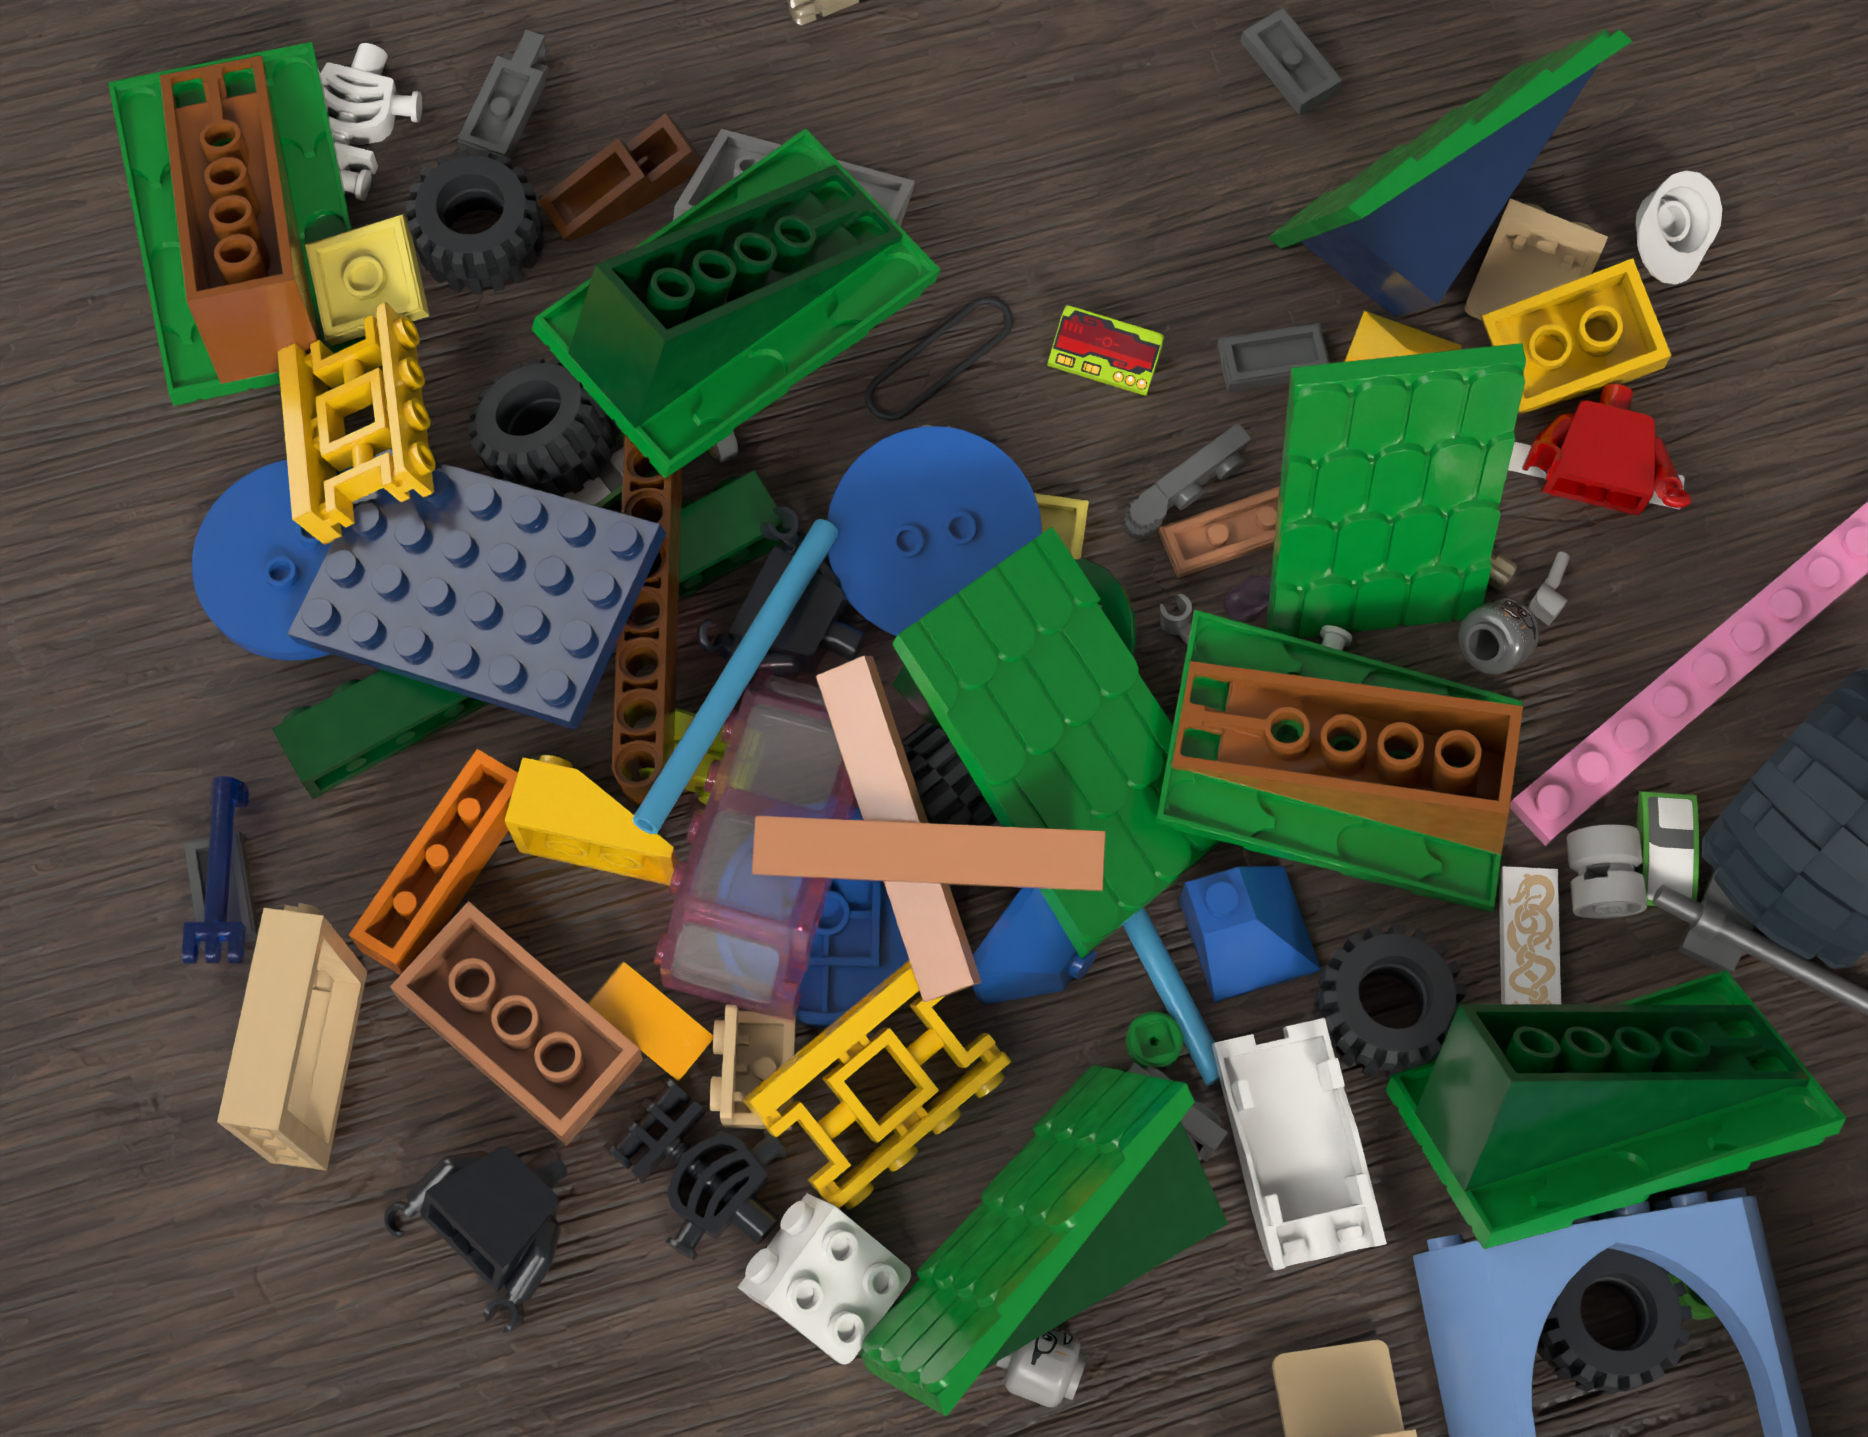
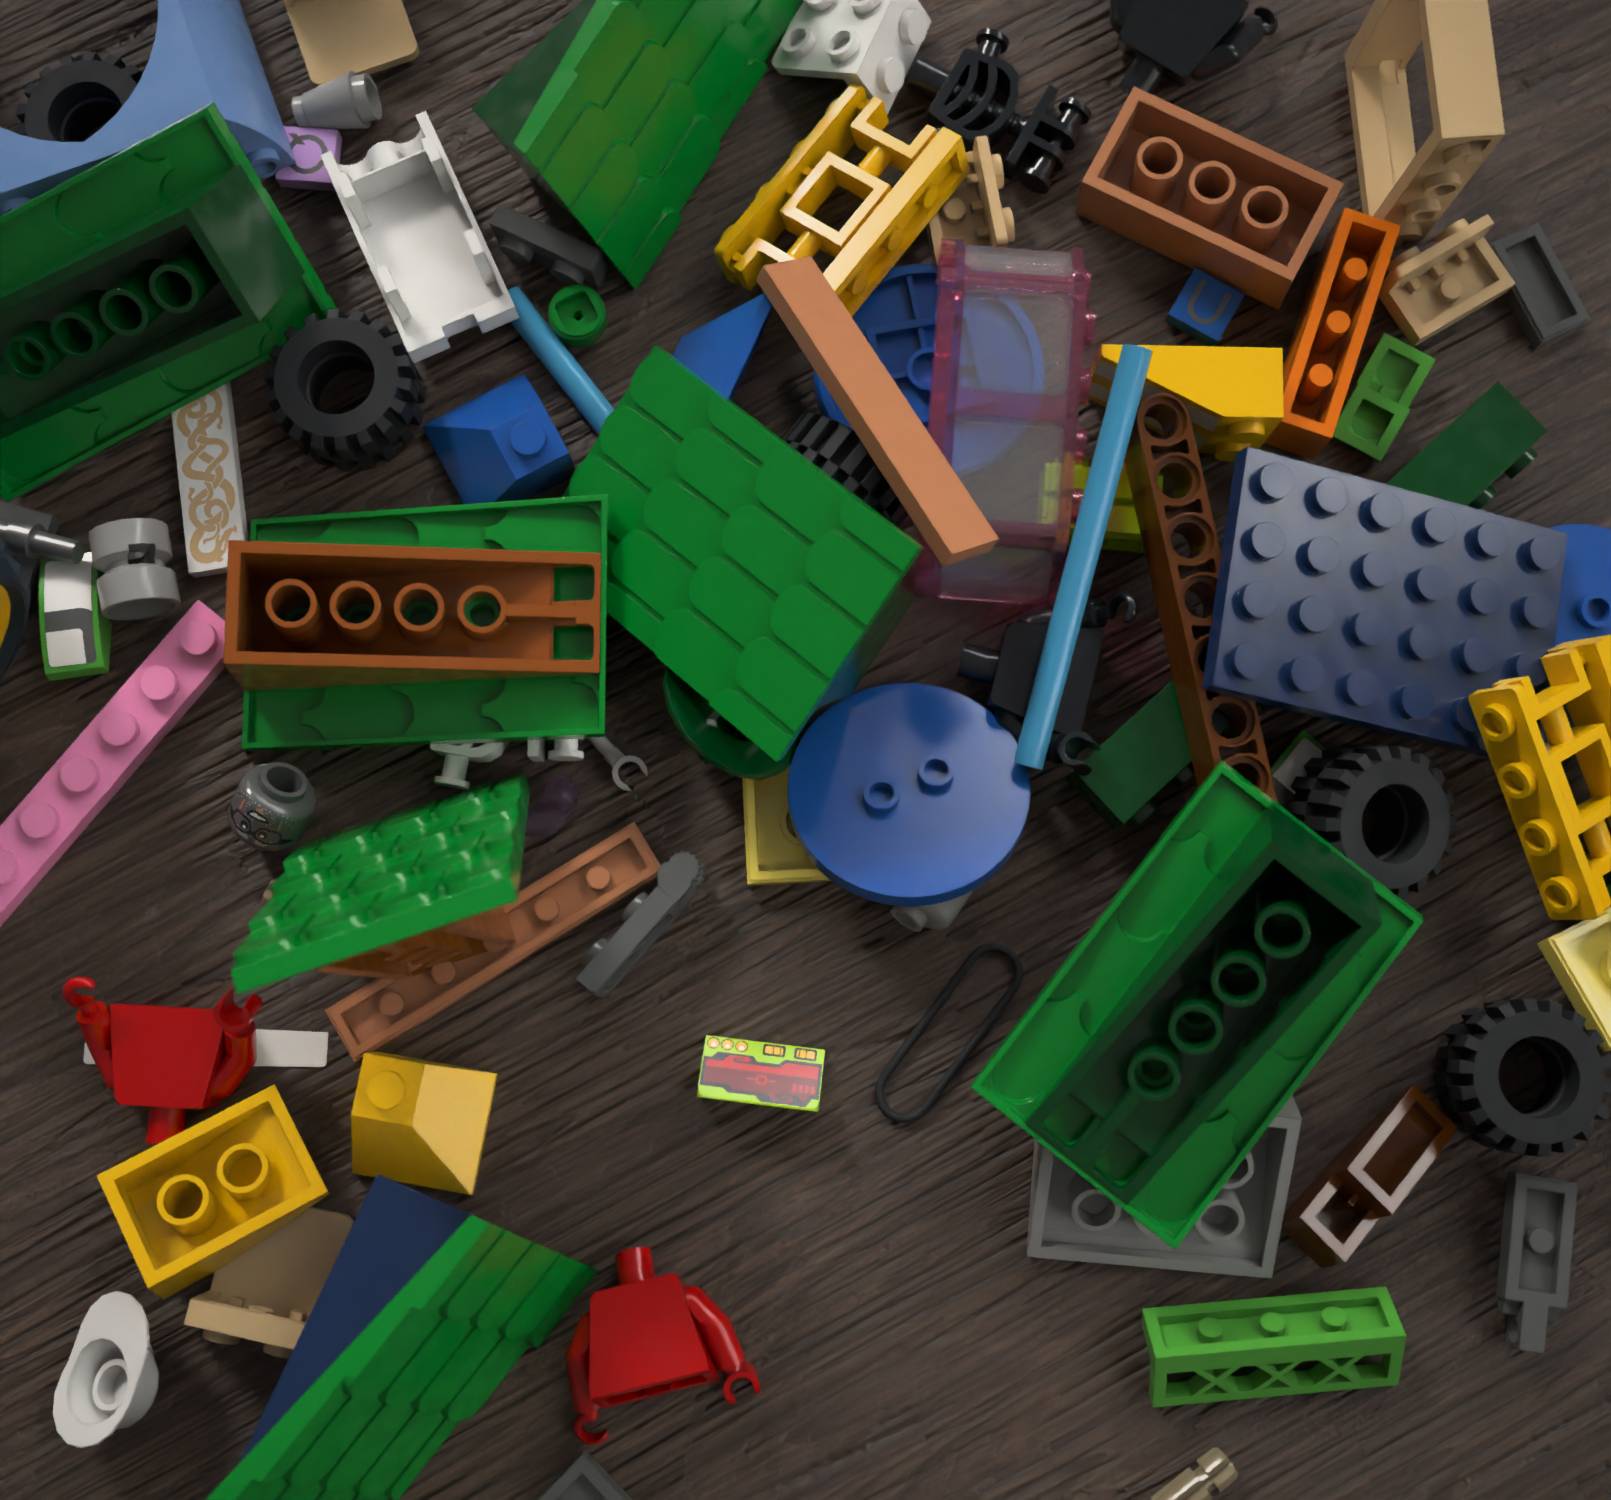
camera: 170 degrees right, 10 degrees up
clear blue hinge [182,776,249,964] -> none
light orange slope [587,961,713,1081] -> none
nougat tile [752,816,1106,891] -> none
dark grey tile [1217,323,1330,392] -> none
light grey hand [1528,552,1570,625] -> none
none -> lavender tile [275,126,343,191]
none -> light grey cone [292,70,382,130]
none -> red torso [565,1247,760,1445]
none -> bright green fence [1141,1286,1406,1407]
none -> blue tile [1164,267,1245,347]
none -> bright green slope [1333,333,1436,462]
none -> tan bracket [1378,214,1516,347]

